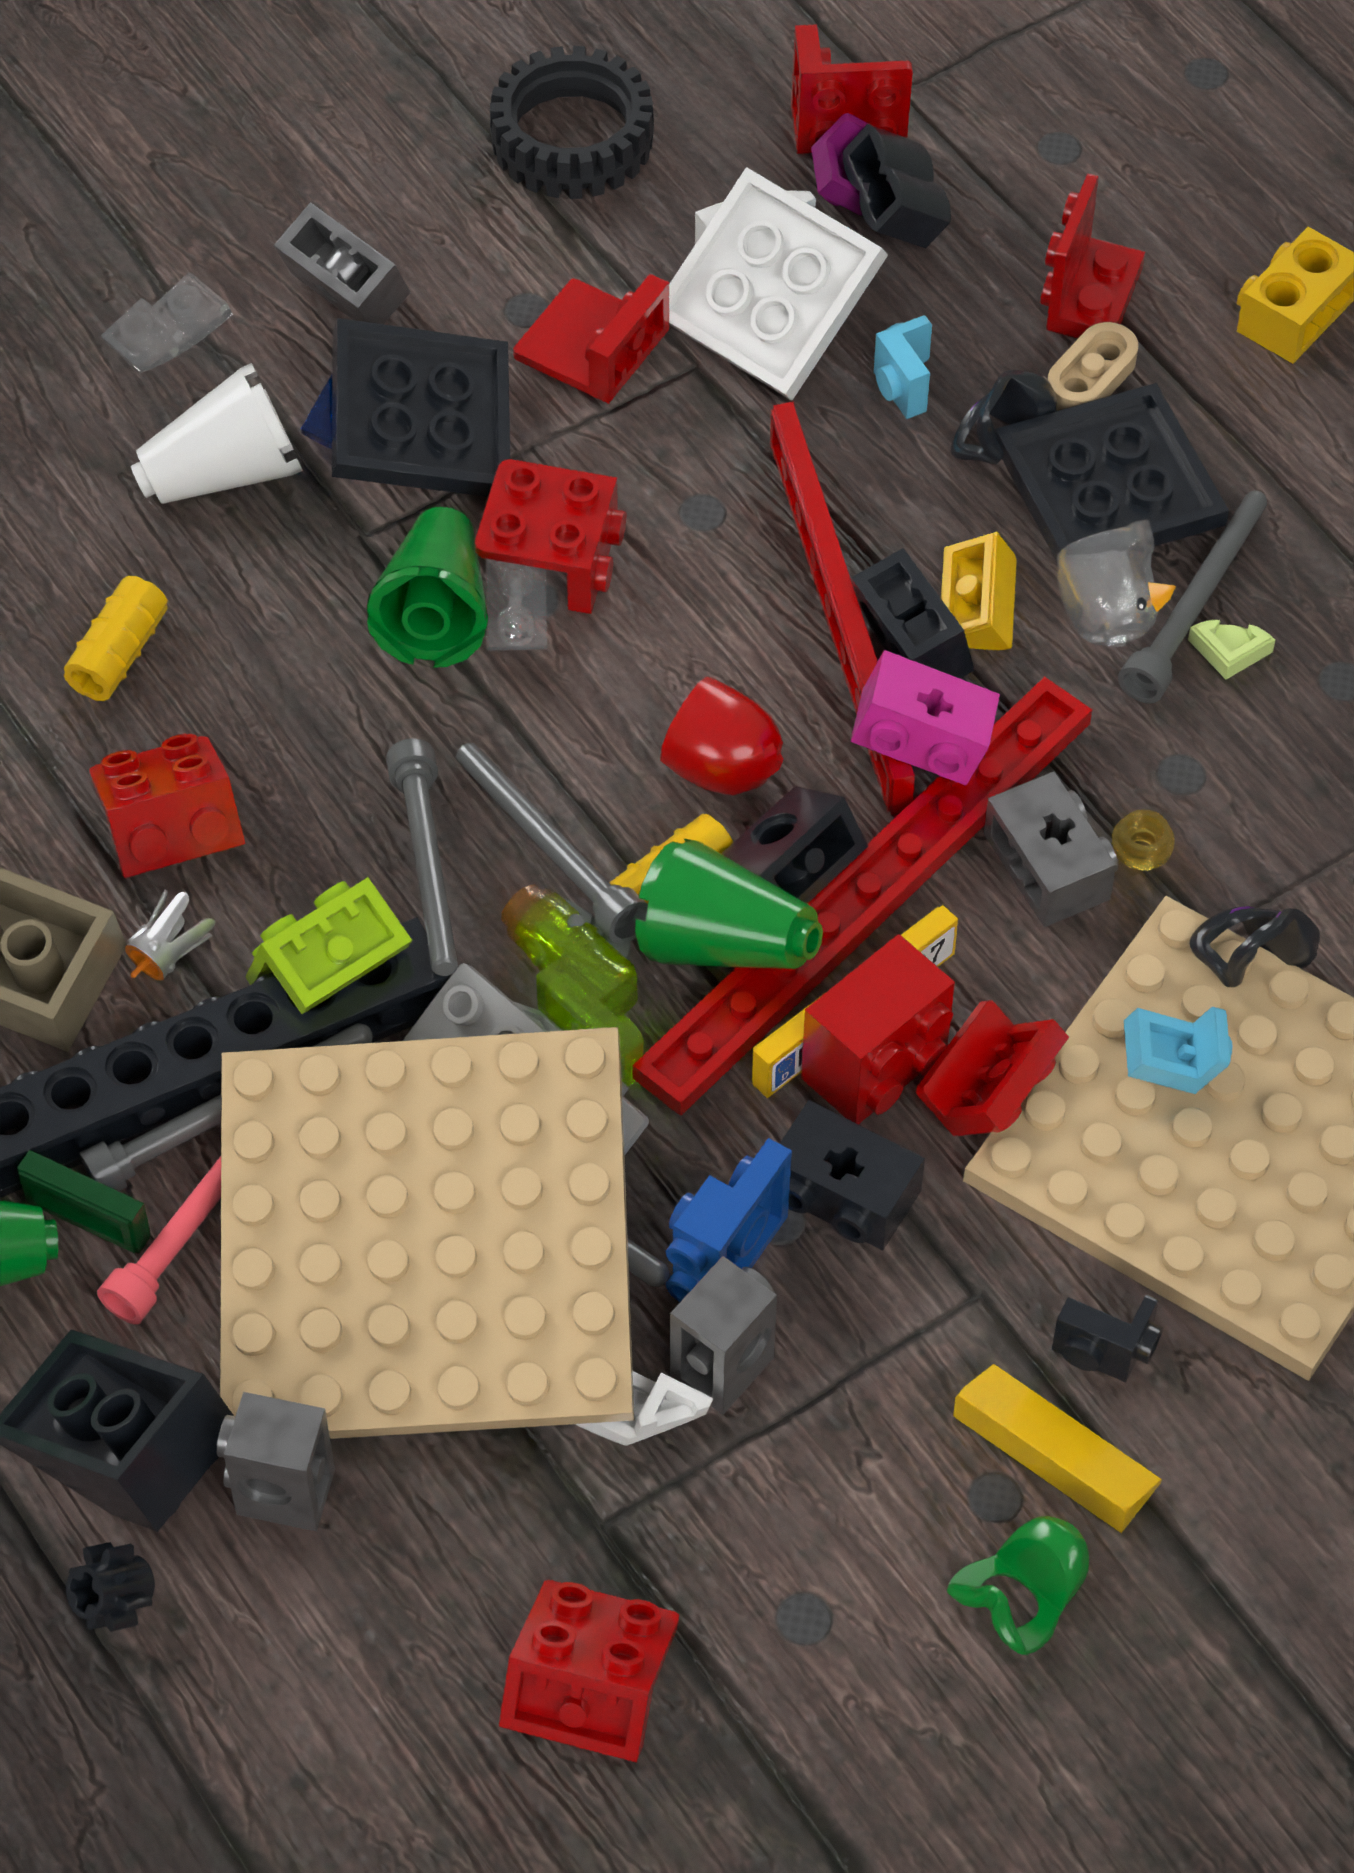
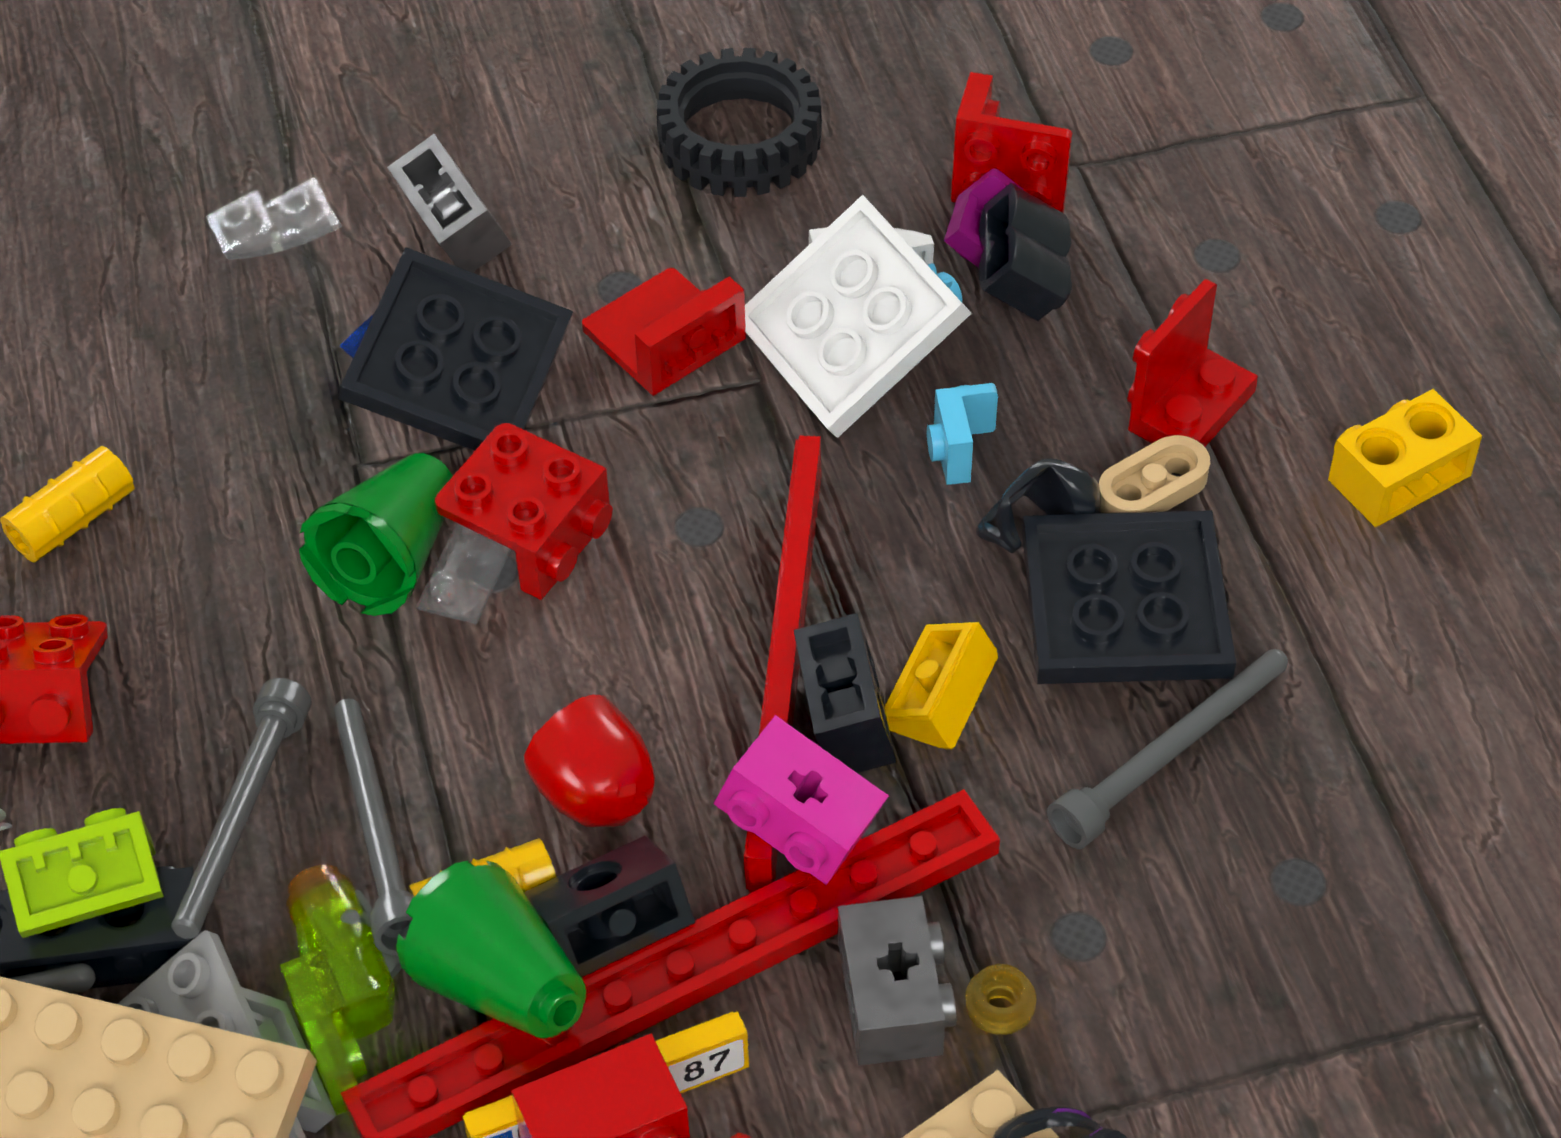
camera: 20 degrees right, 5 degrees down
white cone [131,363,303,504] -> none
clear piece [1057,520,1176,647] -> none
yellowish green tile [1188,620,1275,680] -> none

